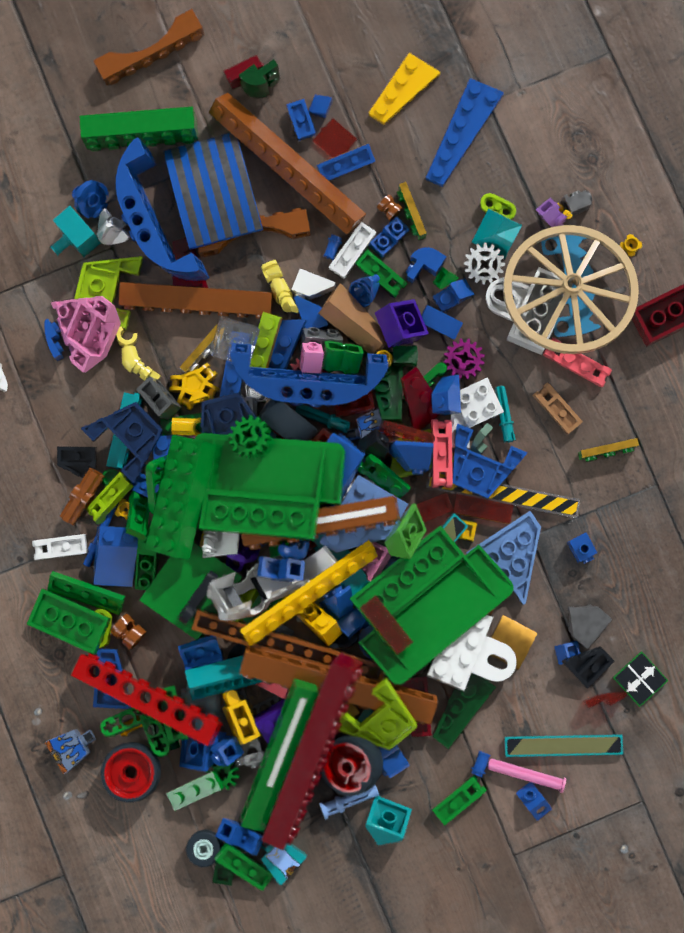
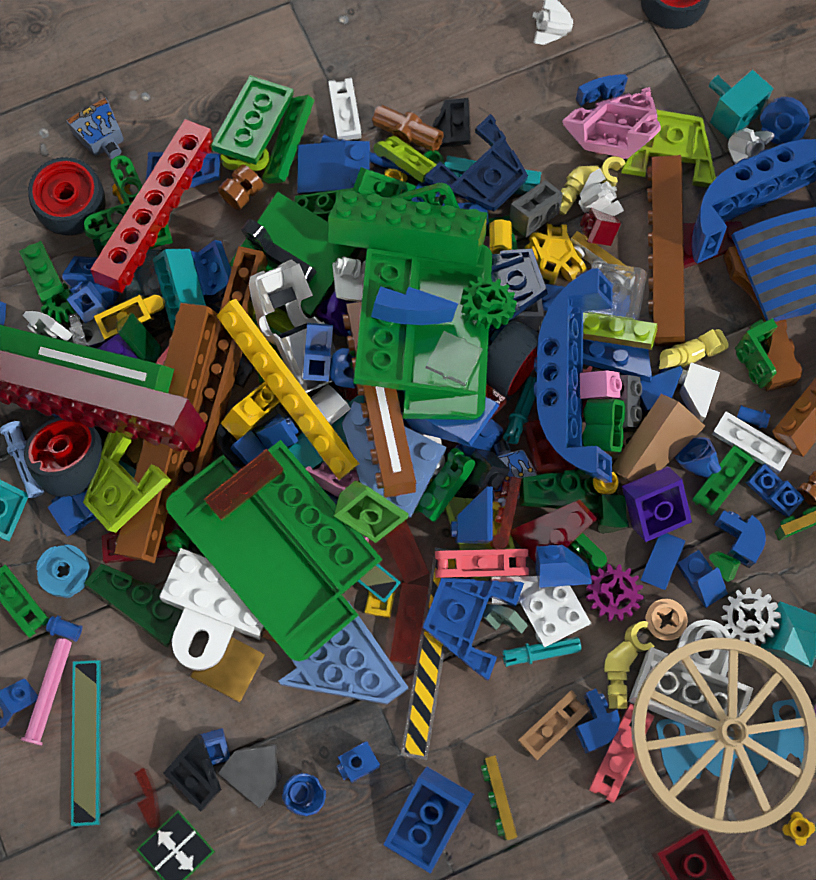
camera: 80 degrees right, 10 degrees down
none -> white slope [23,311,73,341]
none -> dark azure plate [37,545,91,598]
none -> dark green slope [116,312,162,363]
none -> green plate [165,530,191,553]
none -> blue hair [282,773,326,816]
none -> blue slope [371,286,458,325]
none -> blue slope [383,767,474,874]
none -> clear piece [425,331,483,386]
none -> blue brick [575,689,620,754]
none -> white brick [579,168,624,216]
none -> dark red slope [580,208,621,246]
none -> light yellow piece [604,621,654,709]
none -> light nougat gear [645,599,688,641]
none -> green bracket [735,318,778,389]

